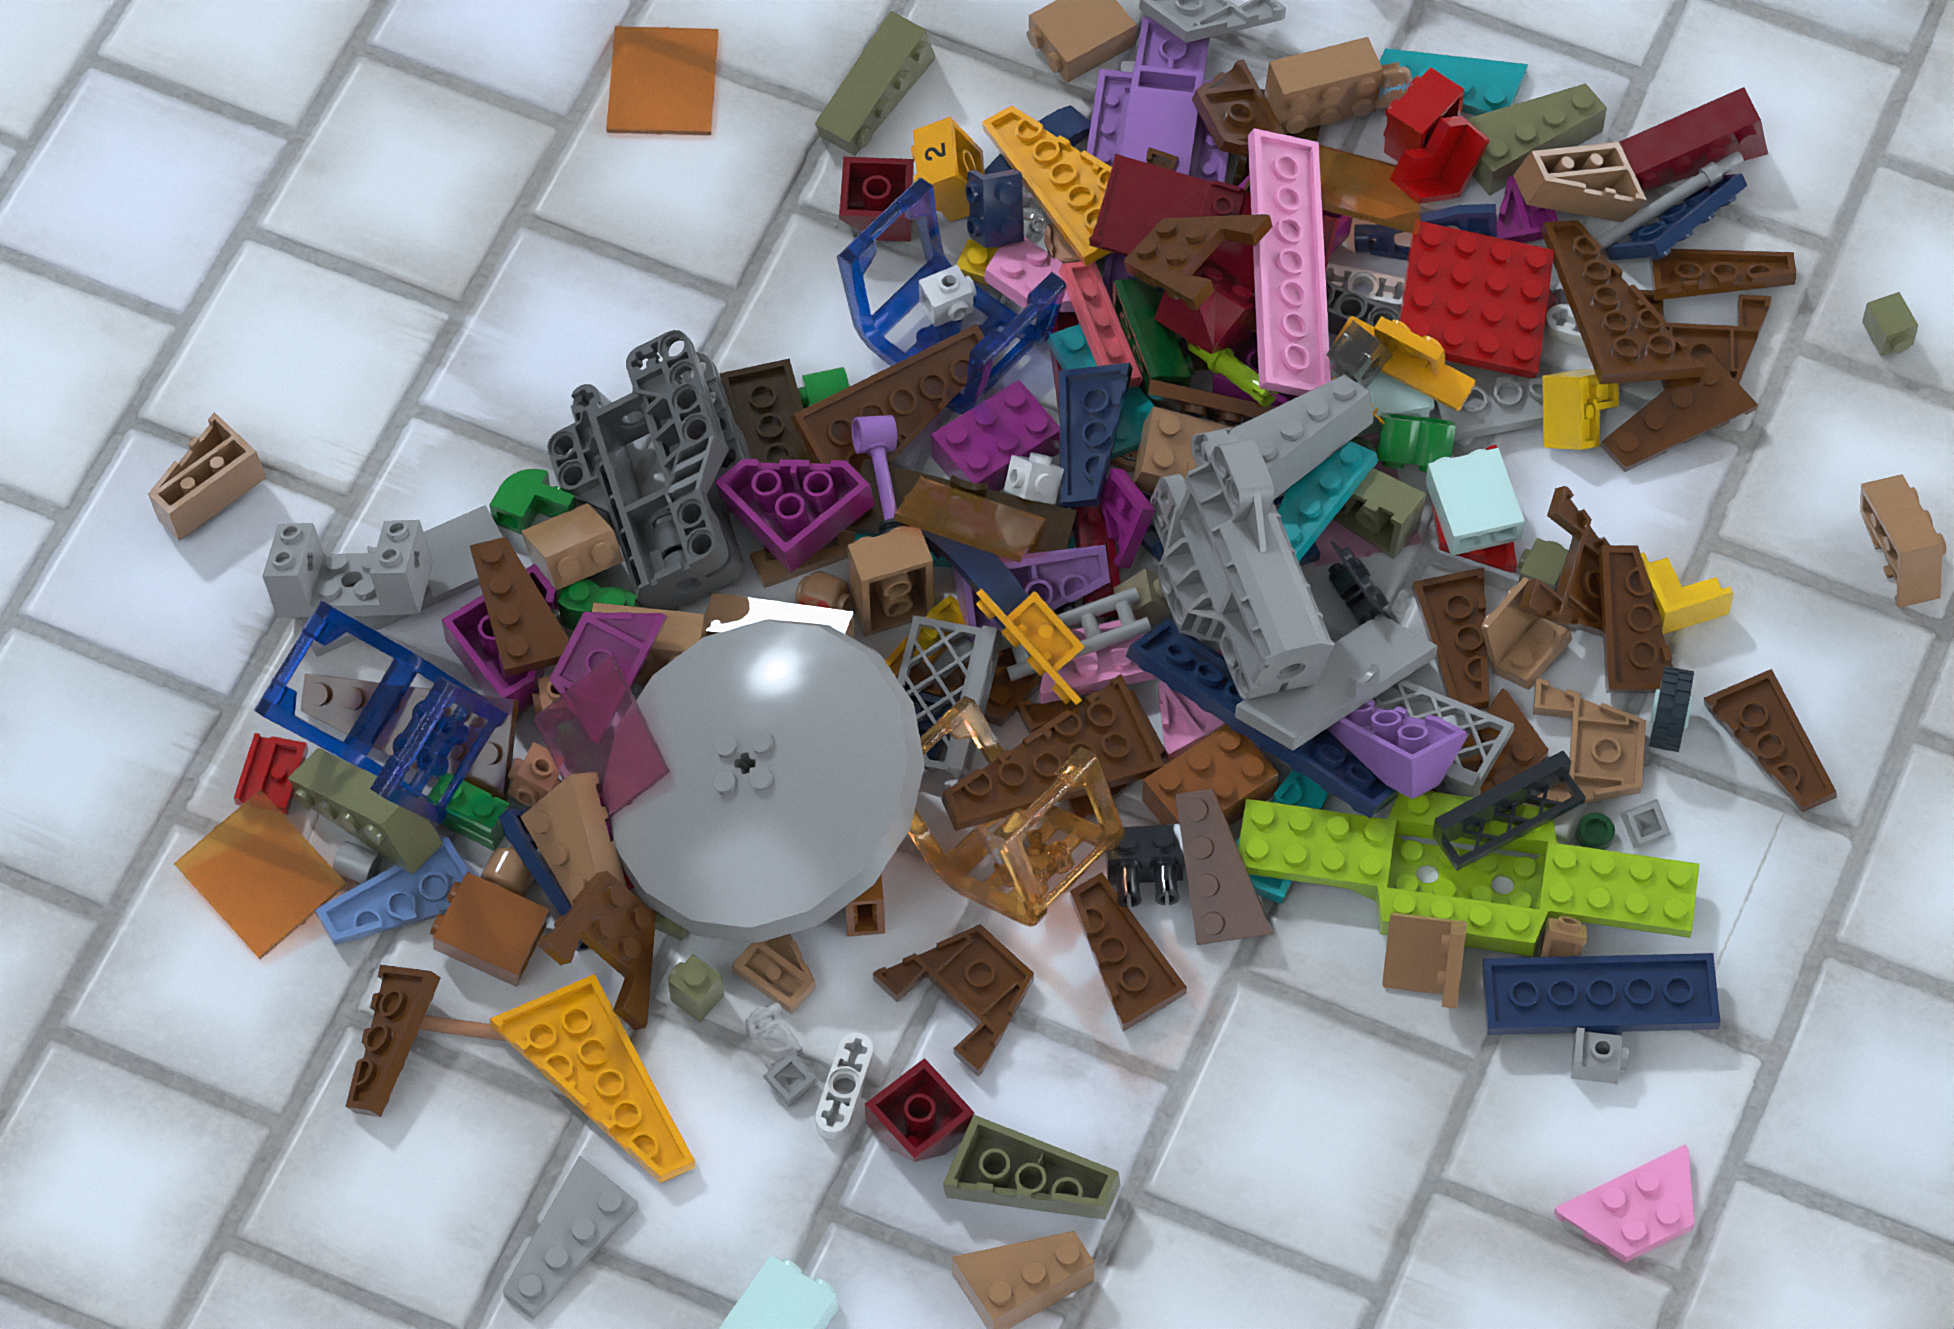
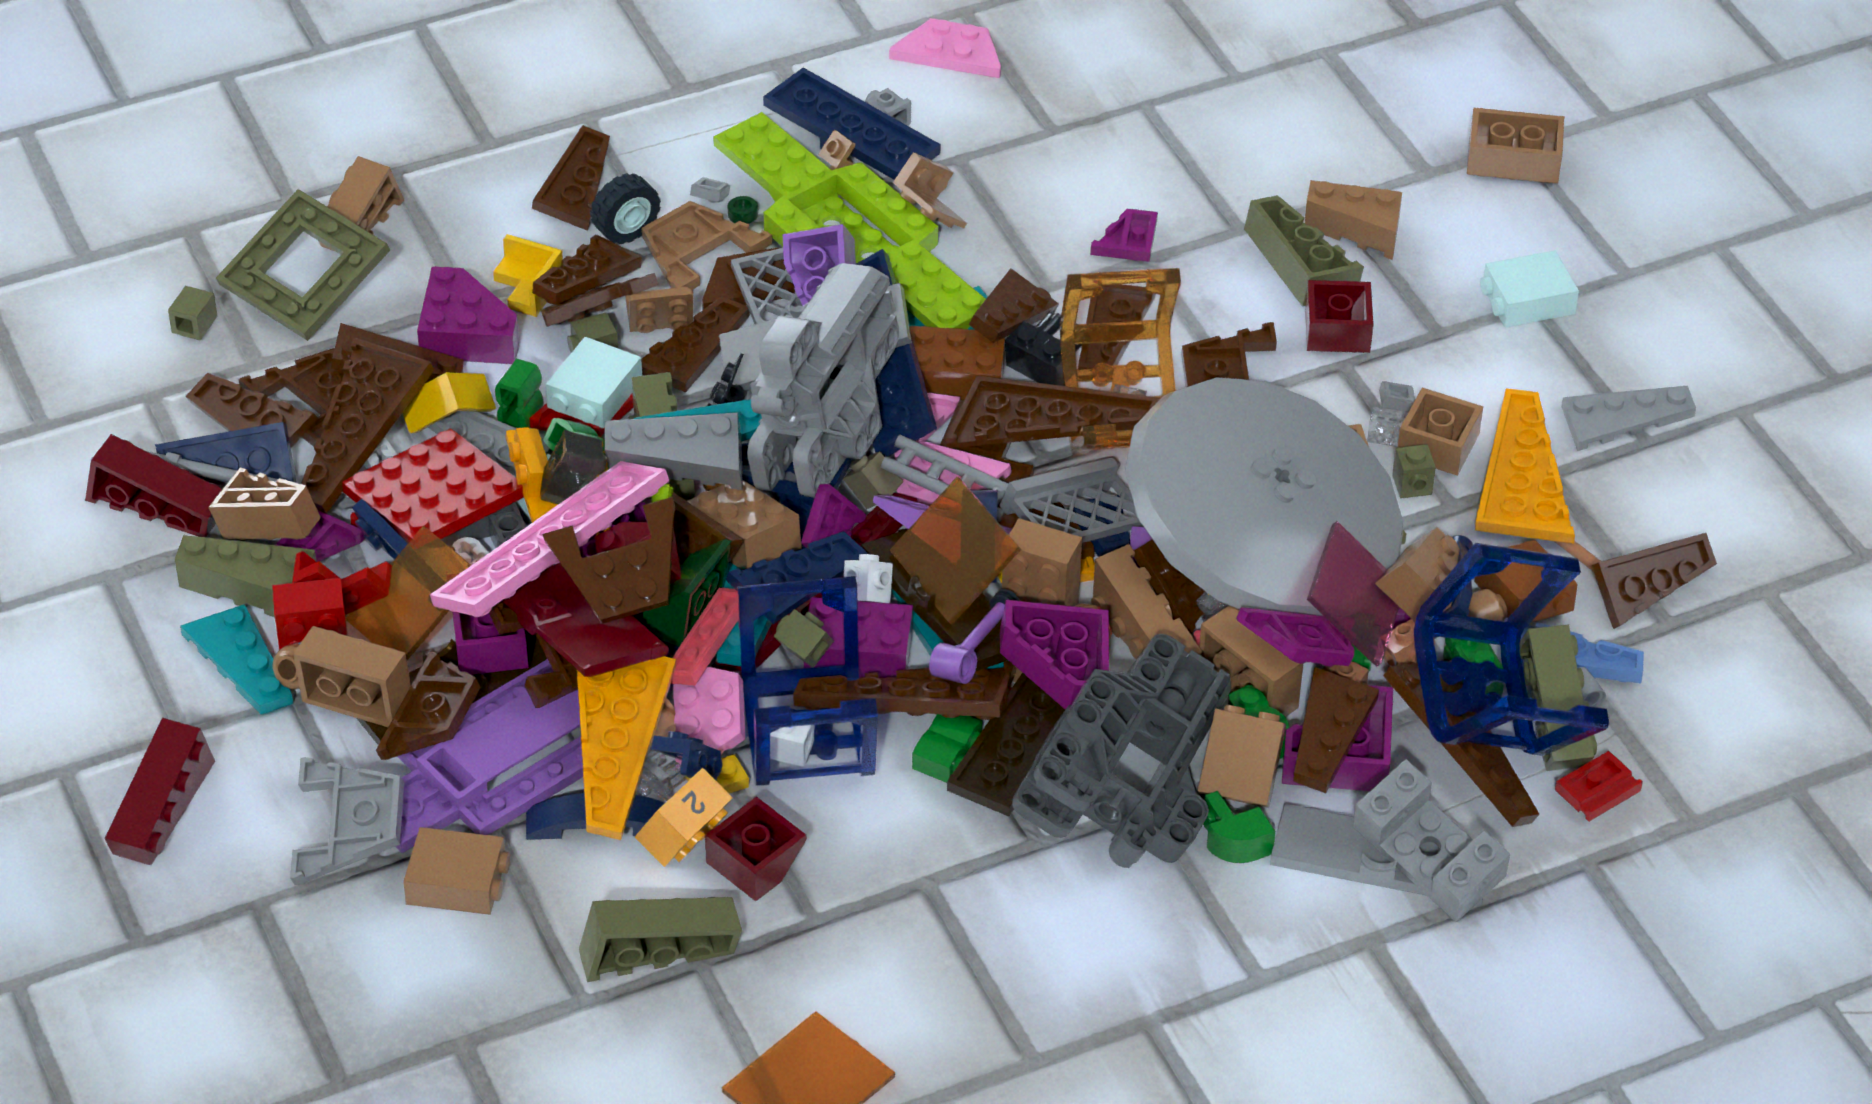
camera: 140 degrees left, 15 degrees down
medium nougat wedge [148,412,266,541] -> none
clear orange piece [173,790,347,960] -> none
reddish brown wing [538,870,656,1030] -> none
white beam [815,1033,874,1140] -> none
light orange bracket [976,588,1085,705] -> none
black fence [1432,750,1586,871] -> none
none -> olive plate [216,189,390,341]
none -> magenta brick [417,266,519,364]
none -> green brick [495,358,544,428]
none -> olive brick [774,609,834,668]
none -> magenta wing [1090,208,1158,262]
none -> medium nougat brick [1397,387,1484,476]

